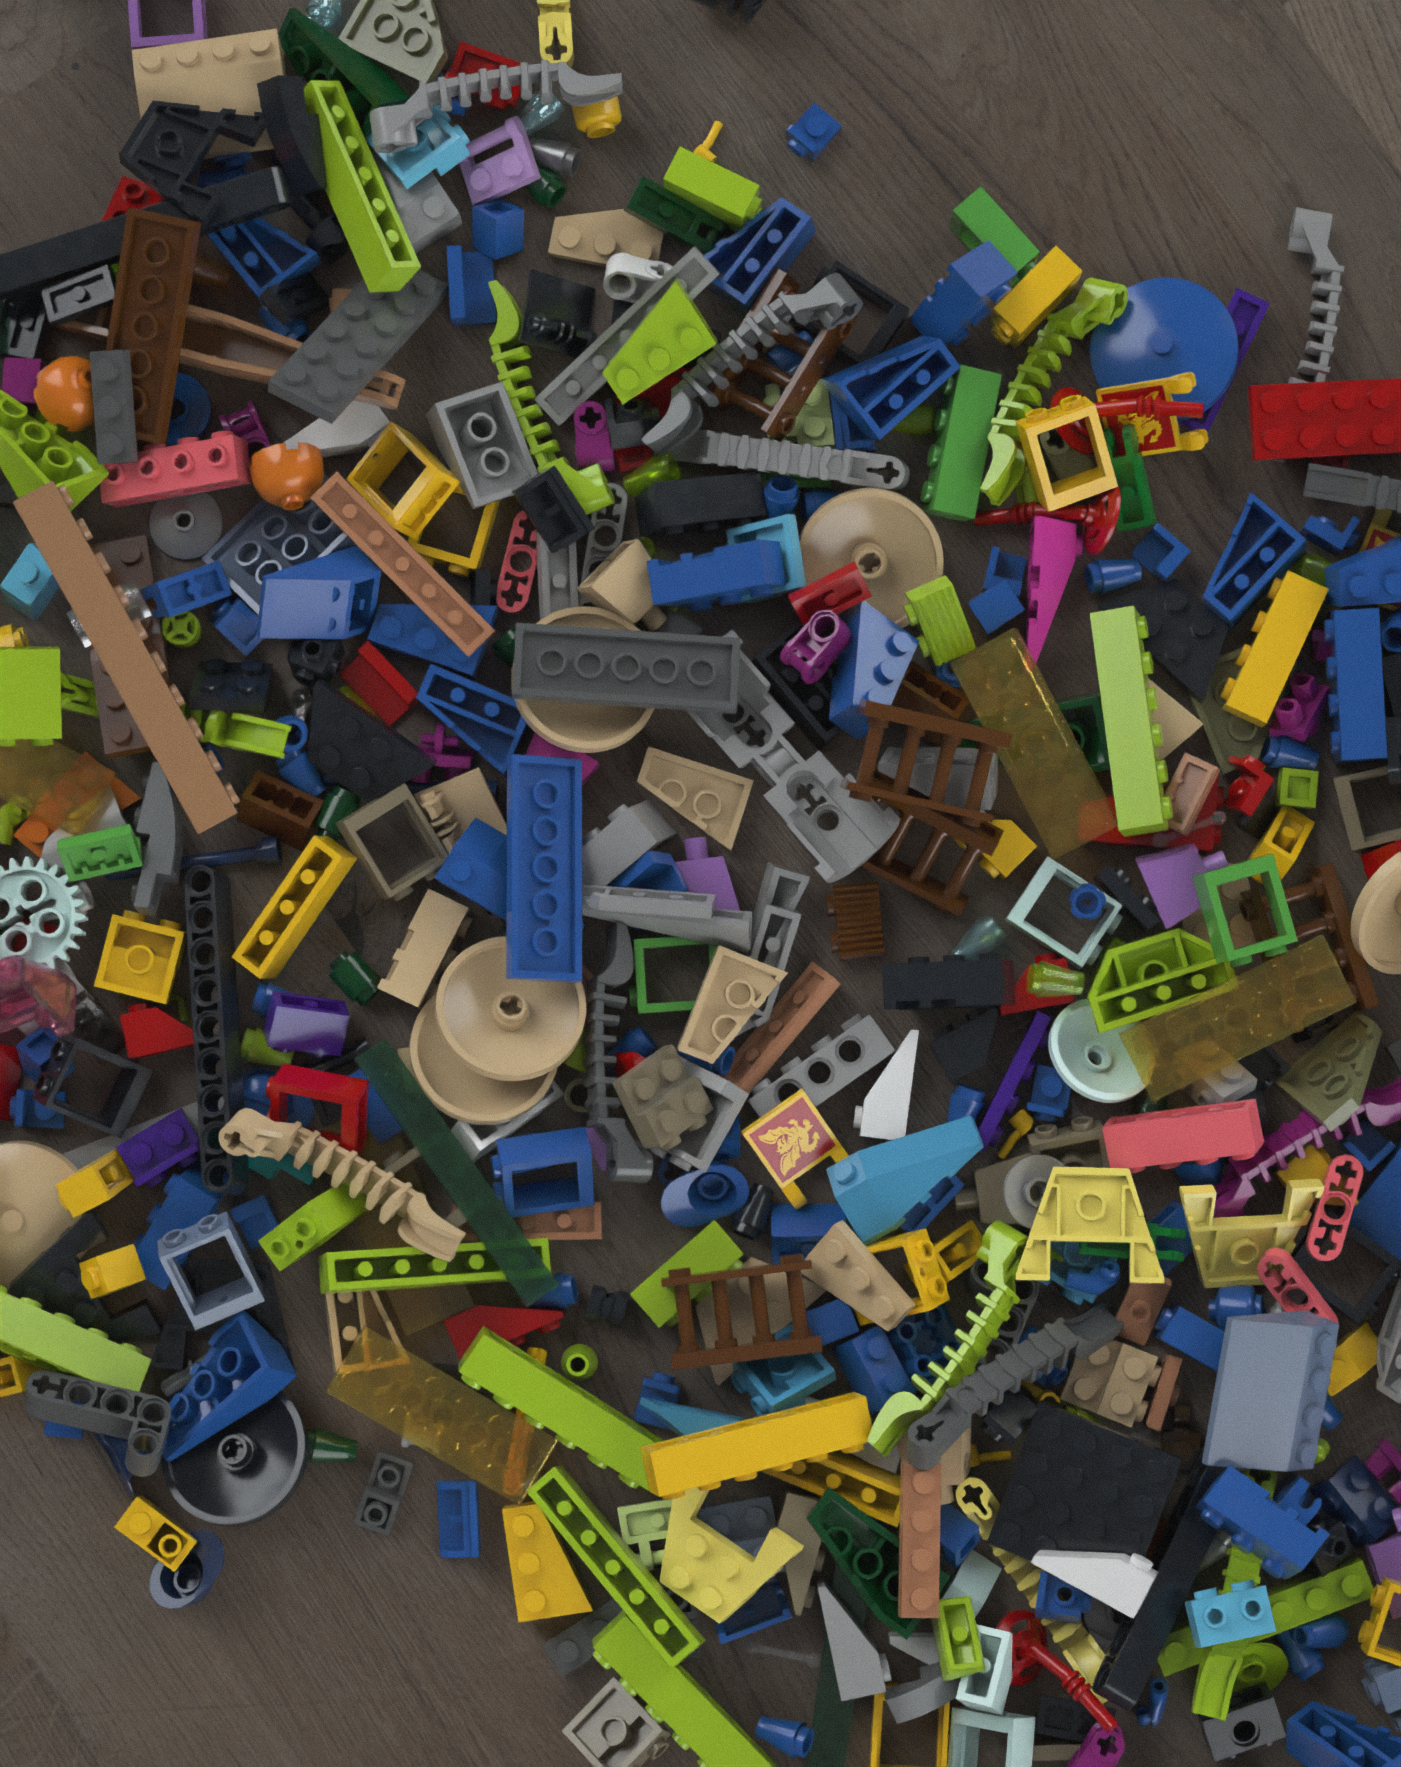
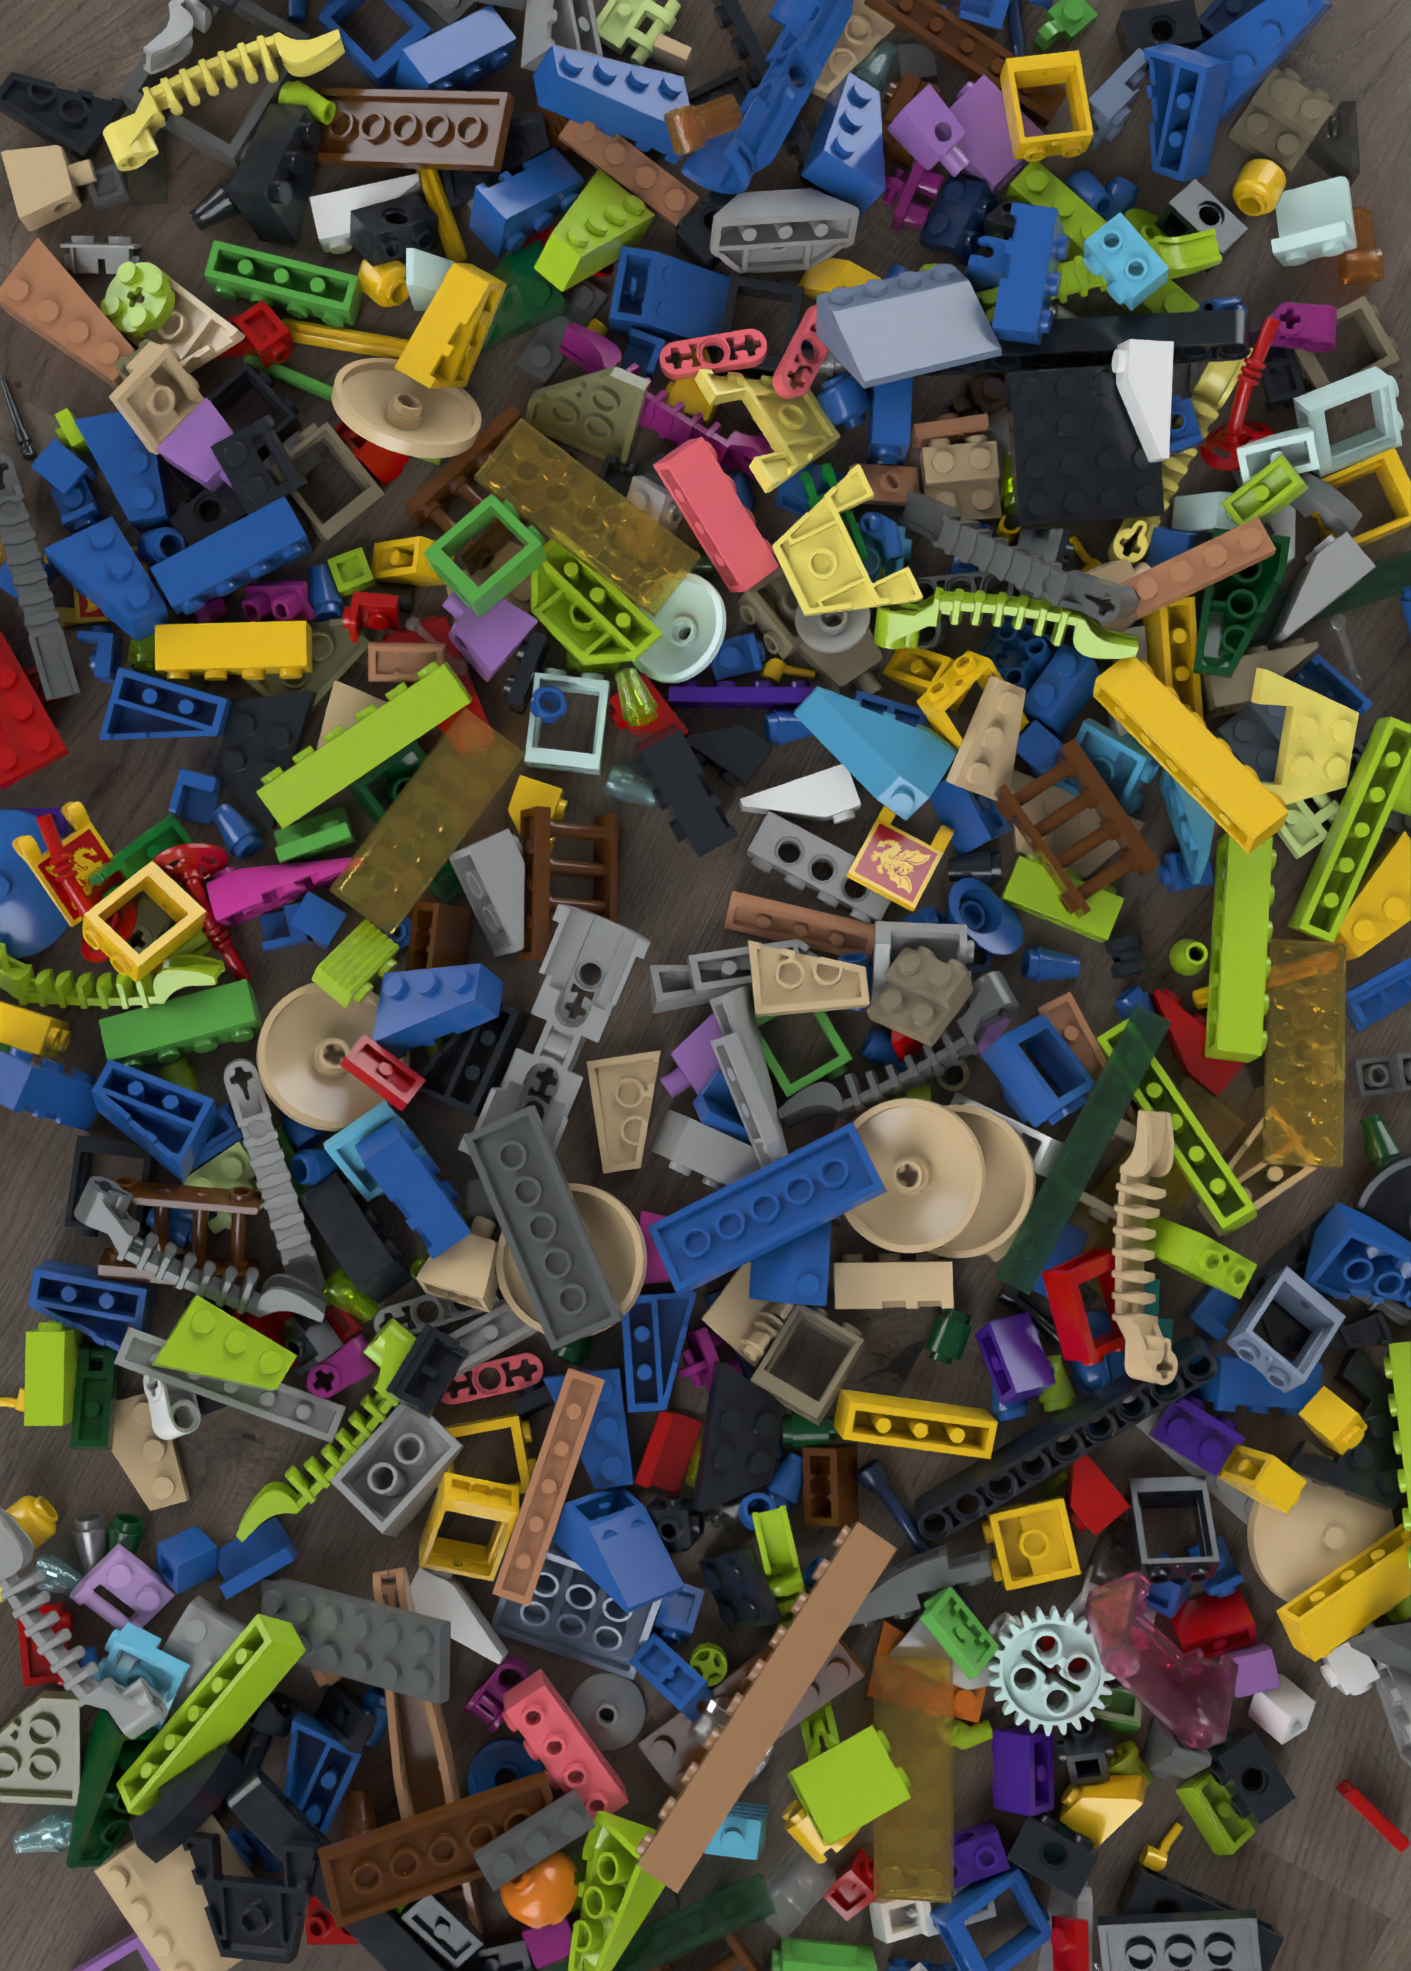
camera: 130 degrees left, 0 degrees up
orange cylinder [249,442,324,510] -> none
black hinge [518,269,597,359] -> none
magenta piece [780,610,851,684] -> none
reddish brown brick [826,881,885,961] -> none
reddish brown fence [840,699,1013,827] -> none
none -> bright green bracket [274,807,357,864]
none -> blue cone [1021,945,1080,983]

